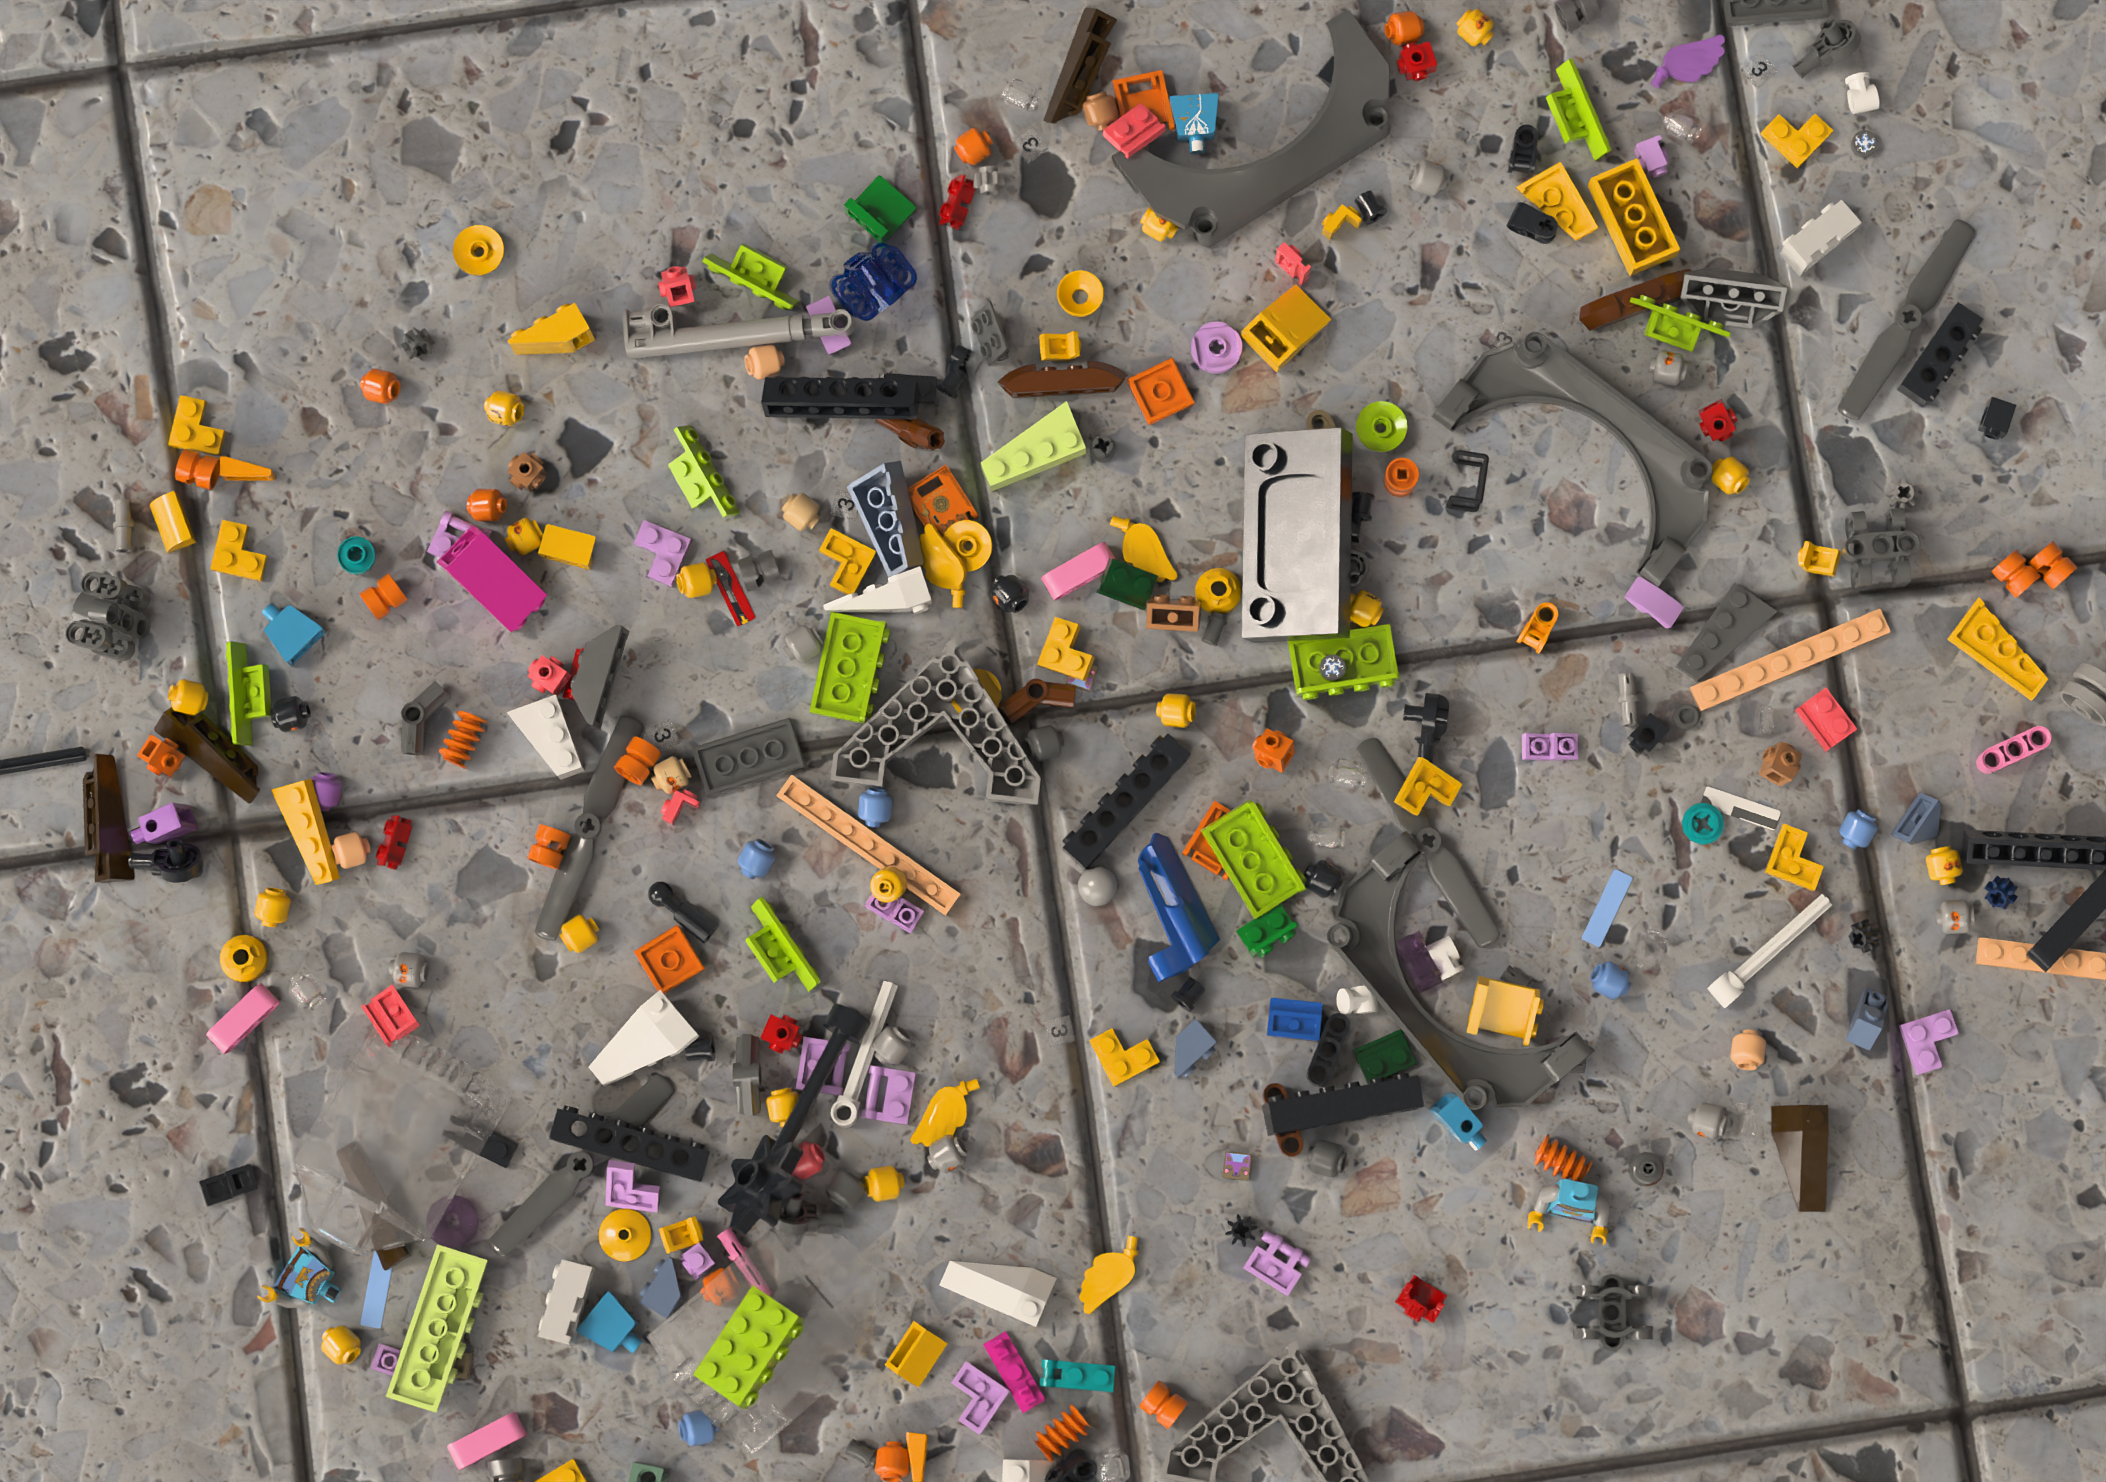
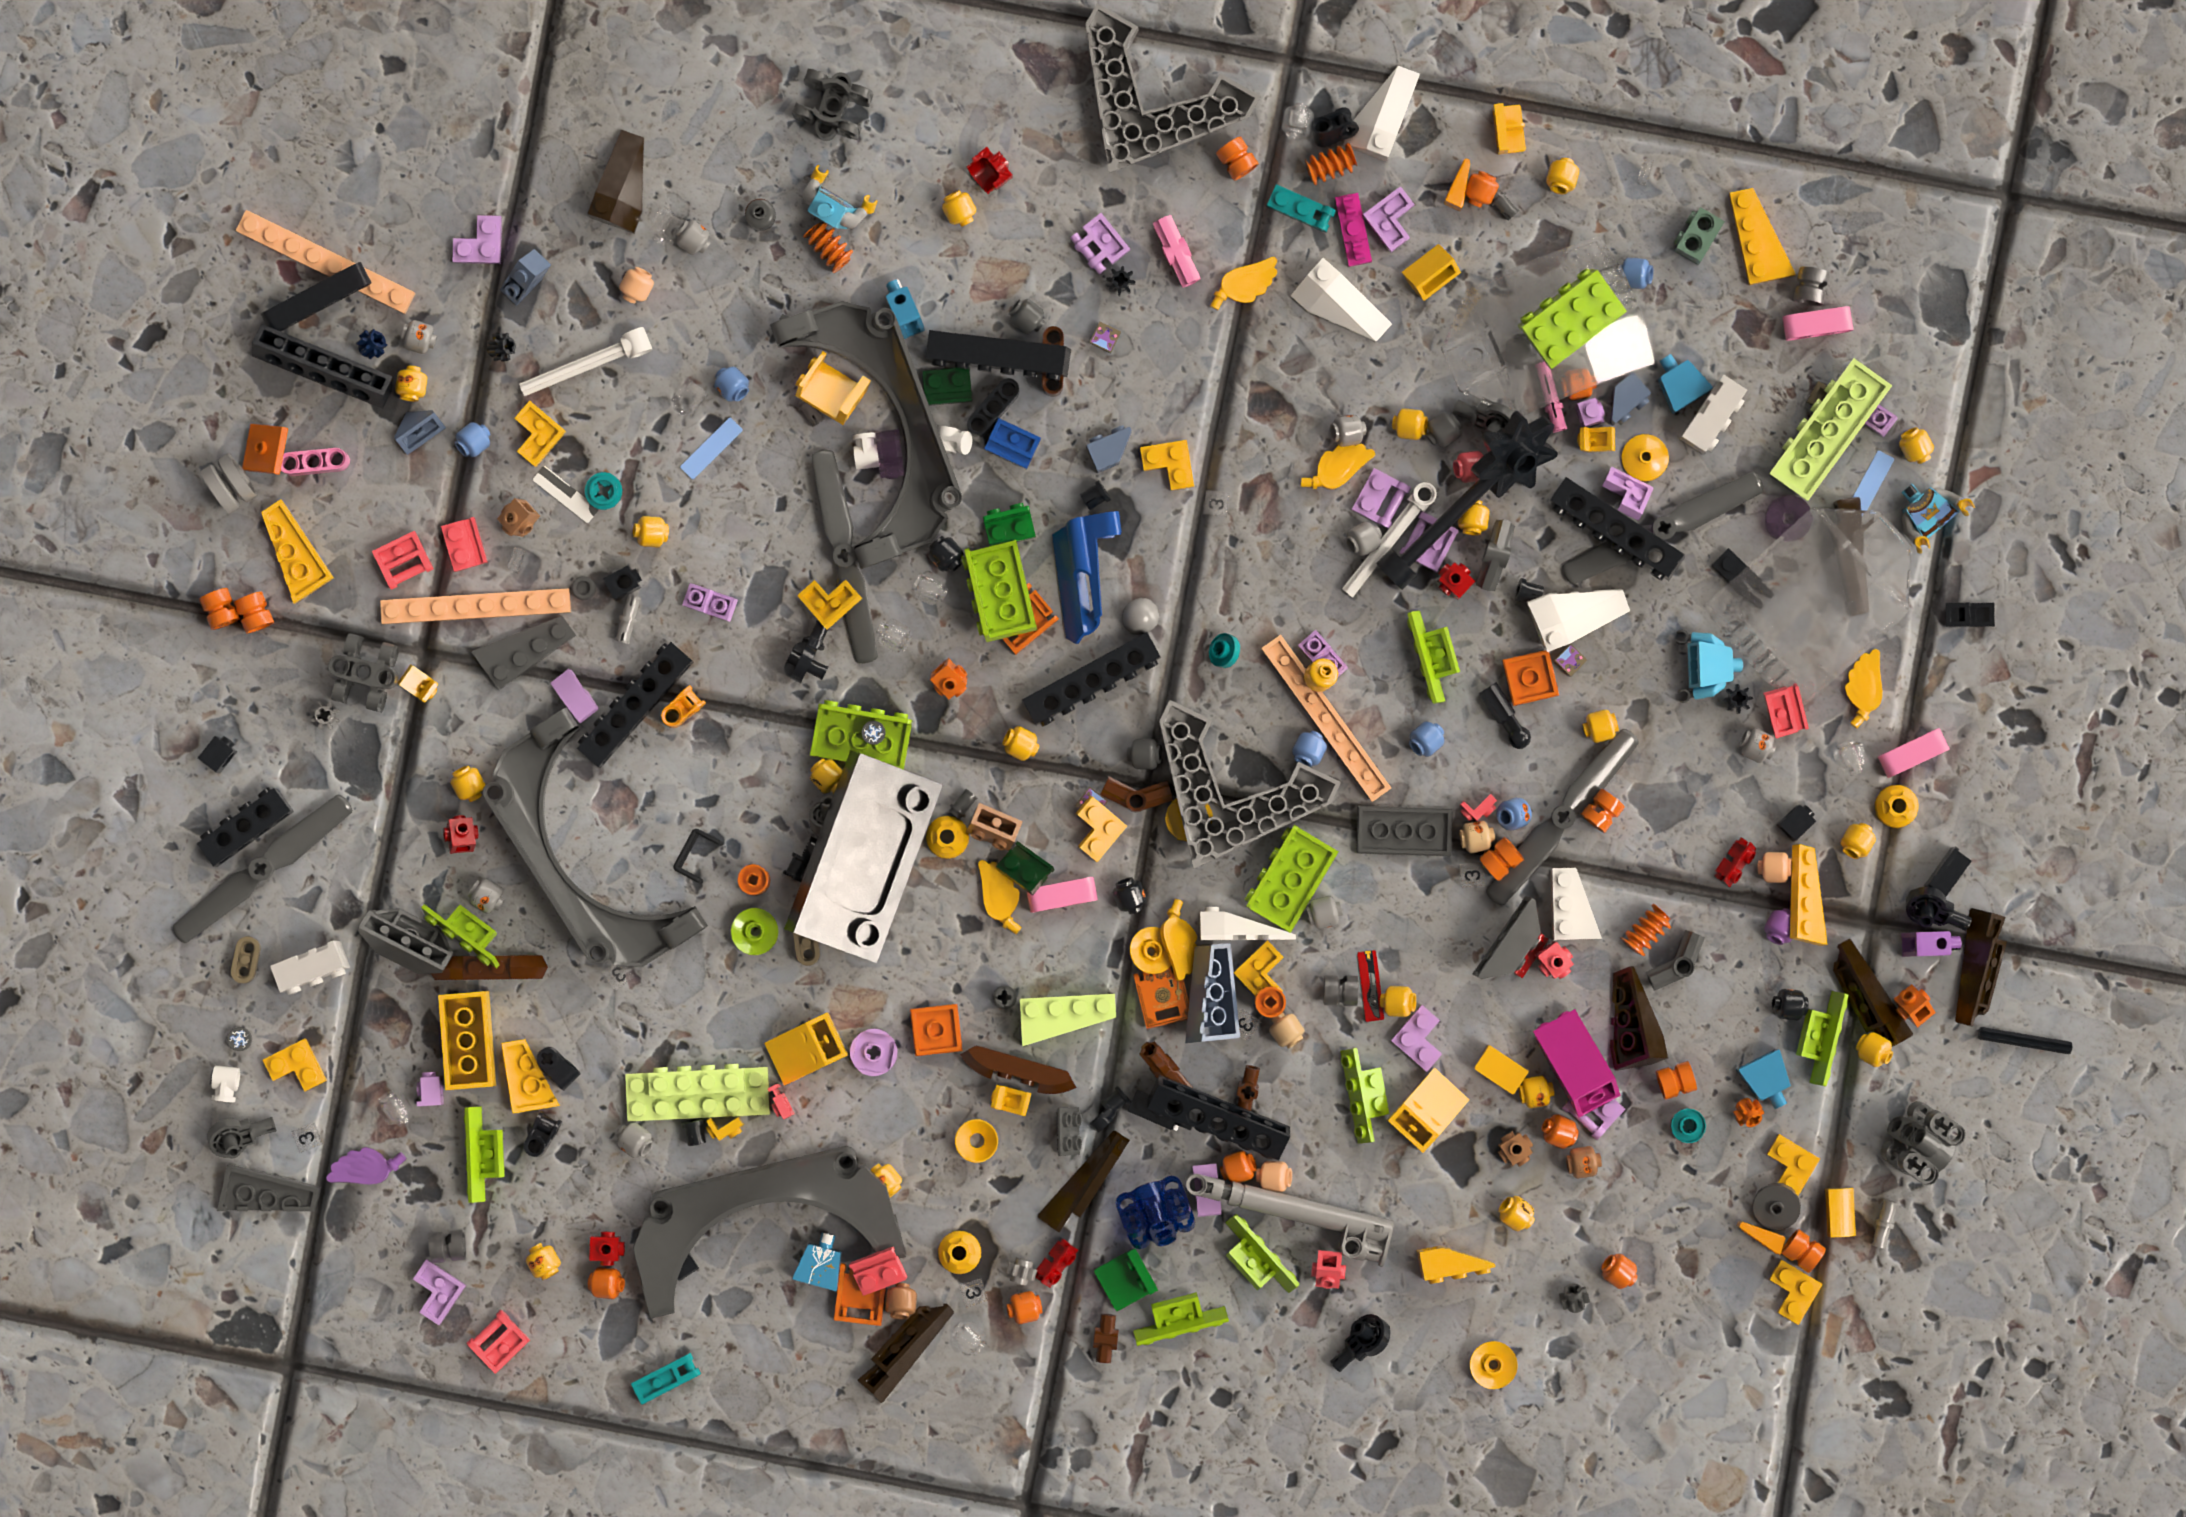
camera: 160 degrees left, 5 degrees up
none -> dark tan plate [231,936,261,983]
none -> orange plate [242,424,288,475]
none -> coral plate [372,531,434,590]
none -> black brick [577,642,694,768]
none -> yellowish green plate [625,1064,770,1122]
none -> yellow head [633,516,669,548]
none -> yellow piece [938,1231,981,1274]
none -> yellow head [942,190,977,227]
none -> dark brown wedge [1038,1131,1130,1232]
none -> reddish brown axle [1093,1314,1119,1363]
none -> lime bracket [1133,1292,1229,1346]
none -> bright pink piece [1153,215,1201,288]
none -> teal plate [1209,633,1240,669]
none -> orange head [1220,1150,1257,1183]
none -> reddish brown axle [1237,1065,1260,1111]
none -> orange wheel [1254,986,1286,1018]
none -> black pin [1330,1314,1390,1372]
none -> yellow slope [1387,1068,1469,1153]
none -> medium blue head [1496,797,1532,831]
none -> tile [1554,644,1587,677]
none -> medium nougat head [1566,1146,1602,1179]
none -> dark brown wedge [1610,966,1668,1071]
none -> medium azure torso [1676,629,1743,703]
none -> black gear [1722,684,1753,714]
none -> orange gear [1733,1098,1764,1127]
none -> dark grey plate [1753,1183,1801,1230]
none -> black brick [1777,804,1816,842]
none -> yellow animal [1845,649,1883,729]
none -> black panel [1924,846,1972,897]

